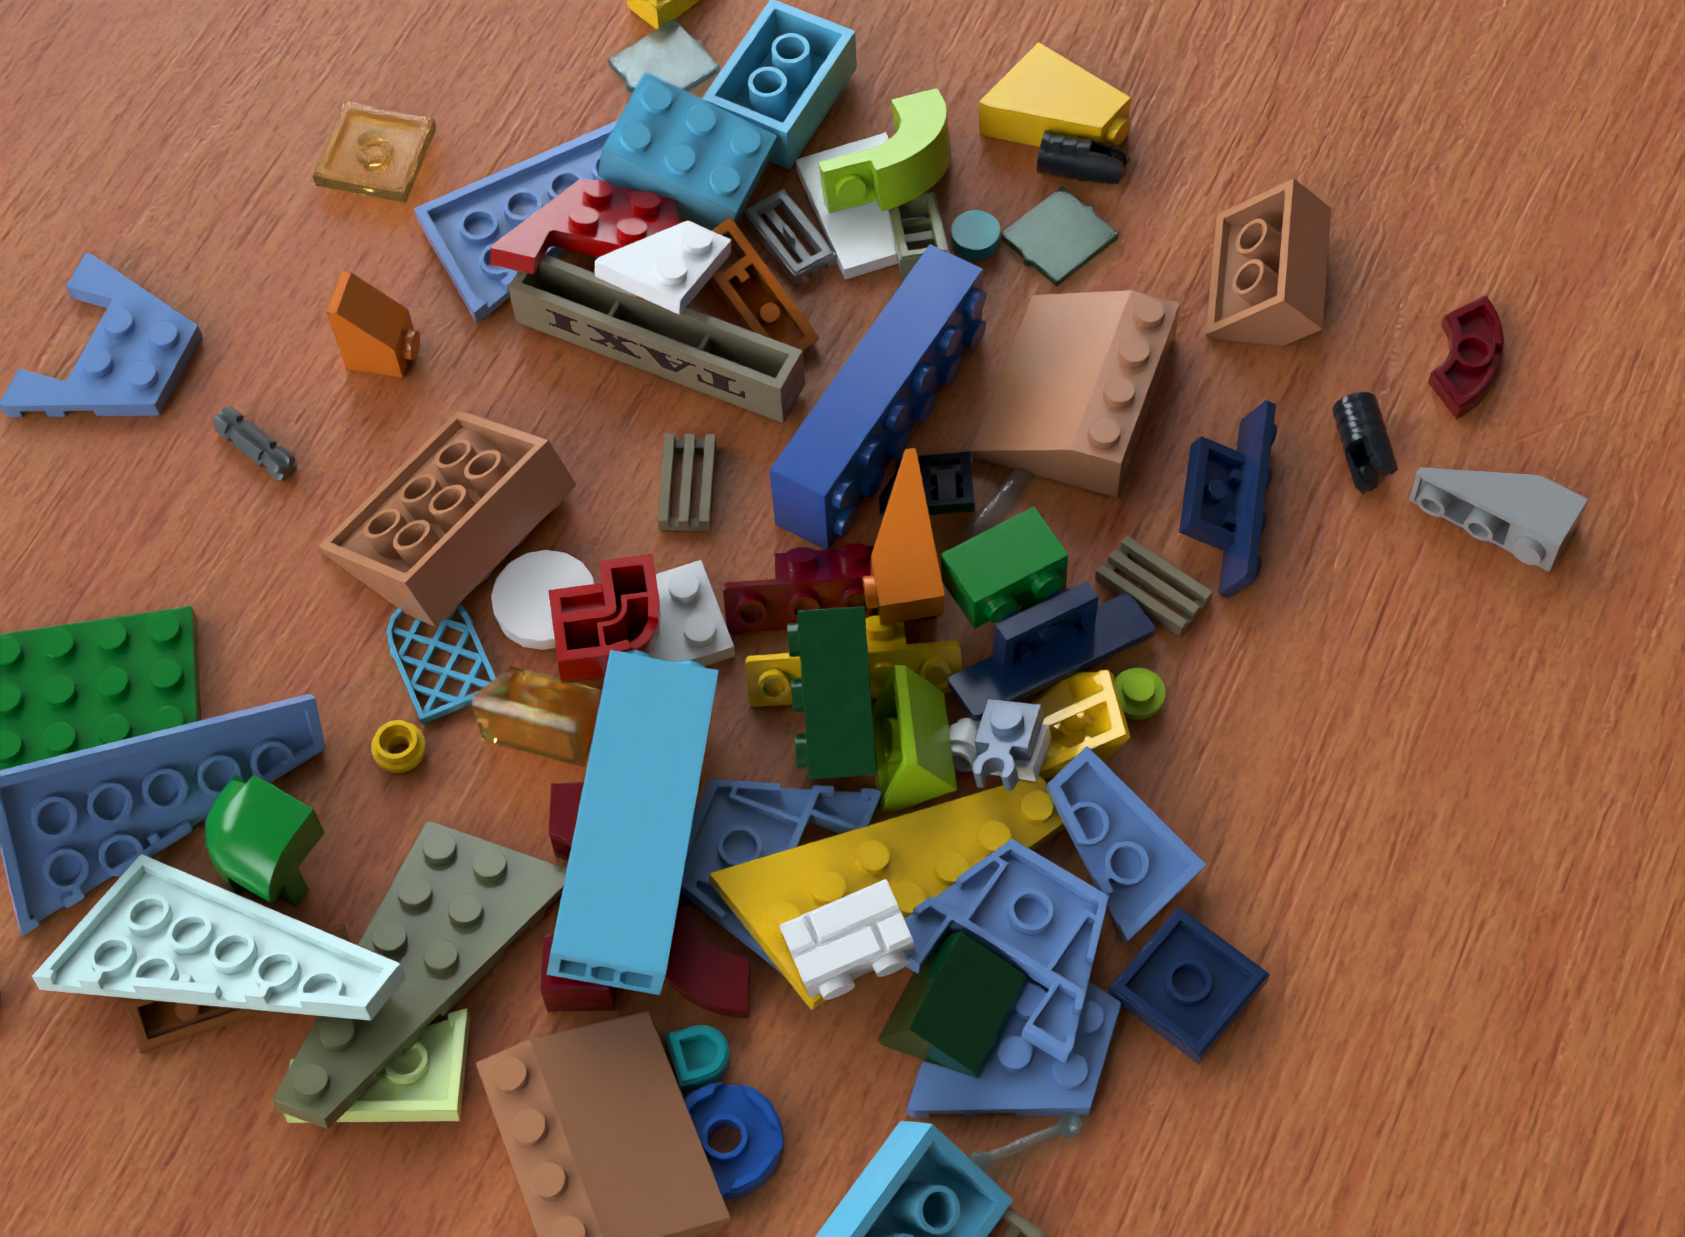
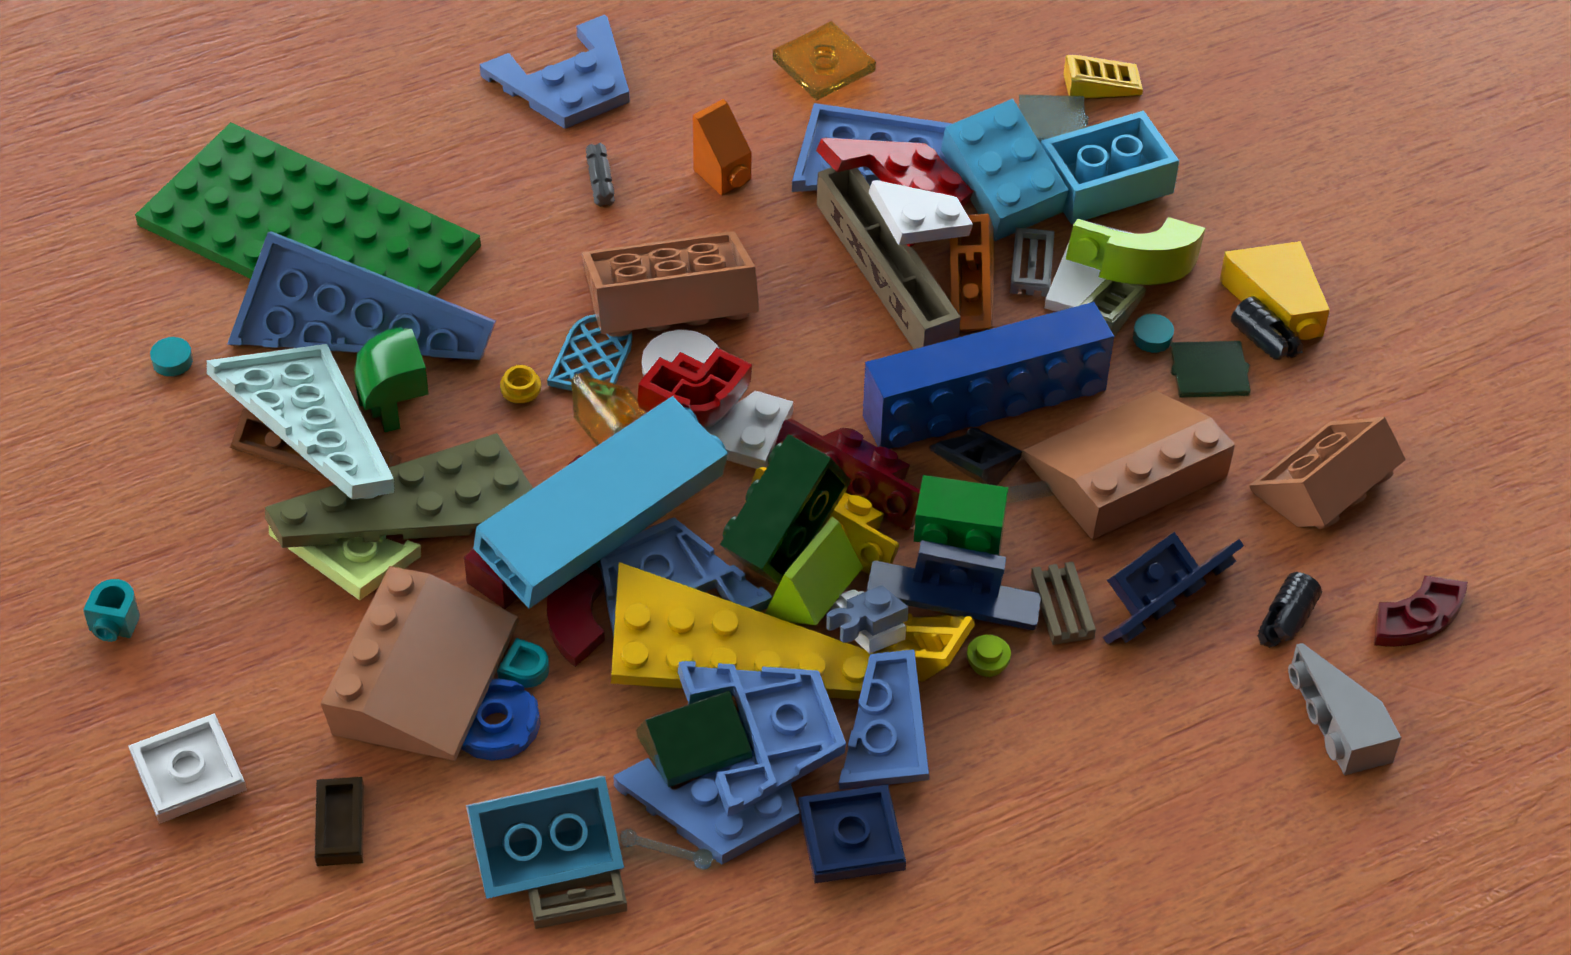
camera: 35 degrees right, 10 degrees down
dark tan tile [657,433,717,531] -> none
white brick [779,879,916,1000] -> none
orange slope [862,448,945,625] -> none

